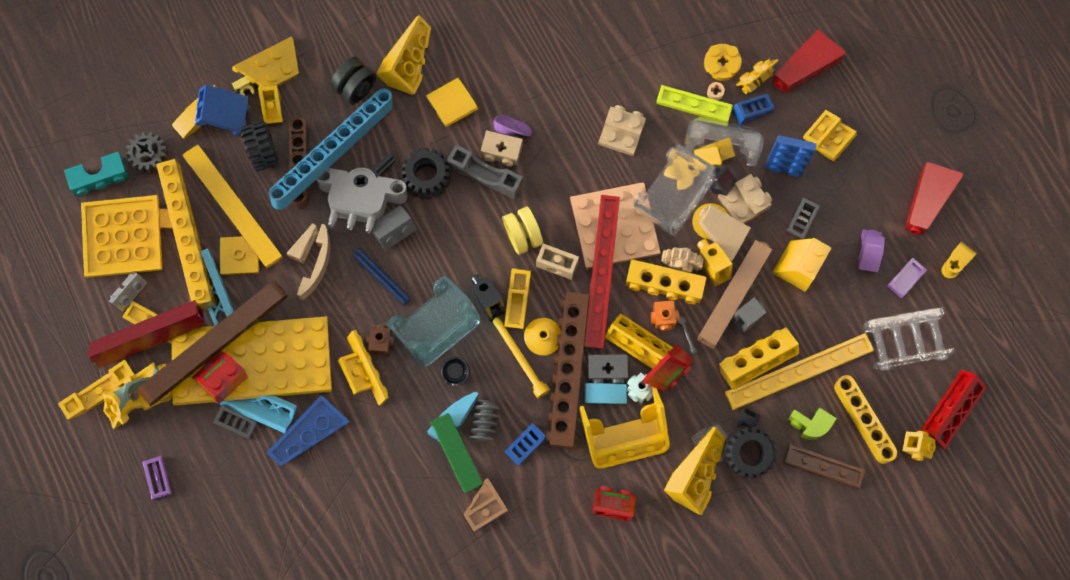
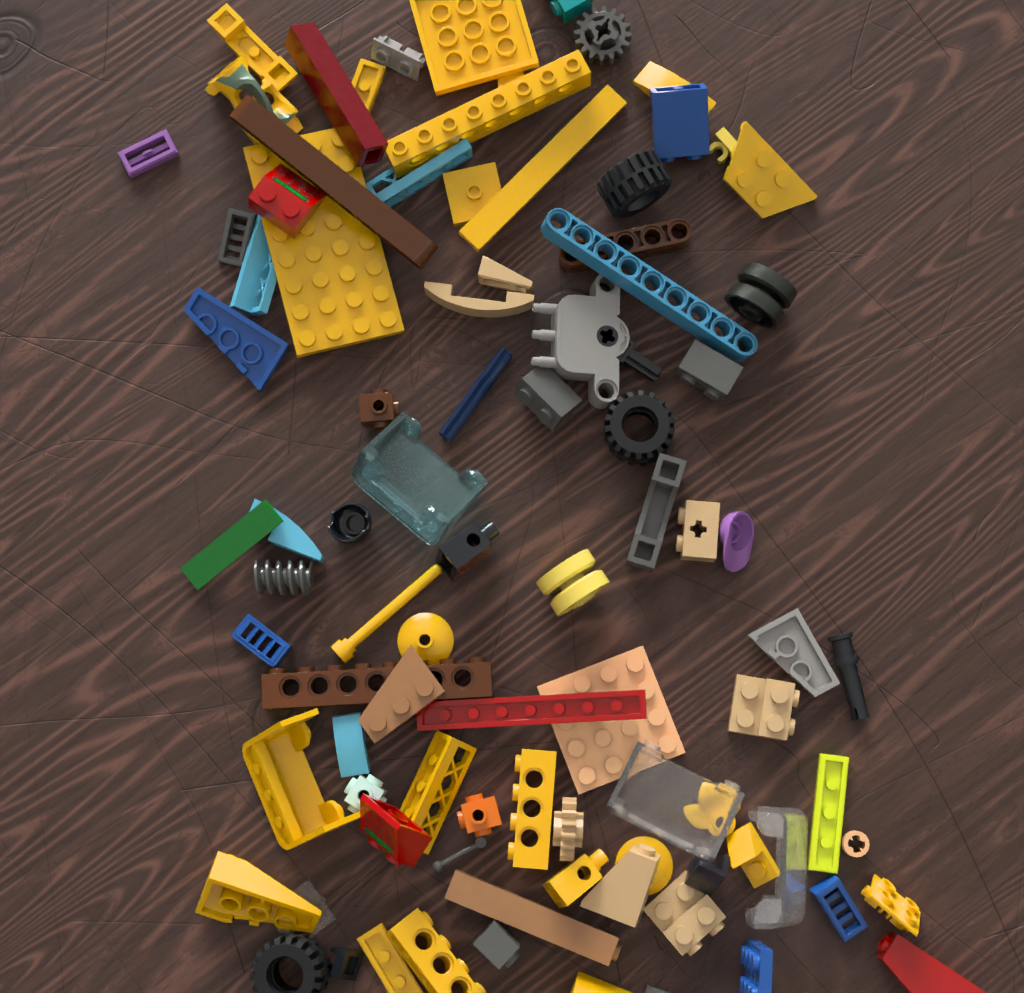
camera: 85 degrees right, 5 degrees up
yellow slope [258,85,283,124] -> none
yellow bracket [338,330,388,405] -> none
yellow wedge [376,15,431,95] -> none
yellow slope [426,78,478,127] -> none
medium nougat wing [464,478,508,532] -> none
yellow slope [504,268,531,329] -> none
tan brick [536,244,579,280] -> none
dark grey brick [588,355,628,384] -> none
red slope [592,486,636,522] -> none
yellow plate [704,44,742,81] -> none
none -> medium nougat wing [358,645,445,744]
none -> dark grey brick [675,339,744,402]
none -> light grey wing [747,608,840,698]
none -> black pin [827,632,870,721]

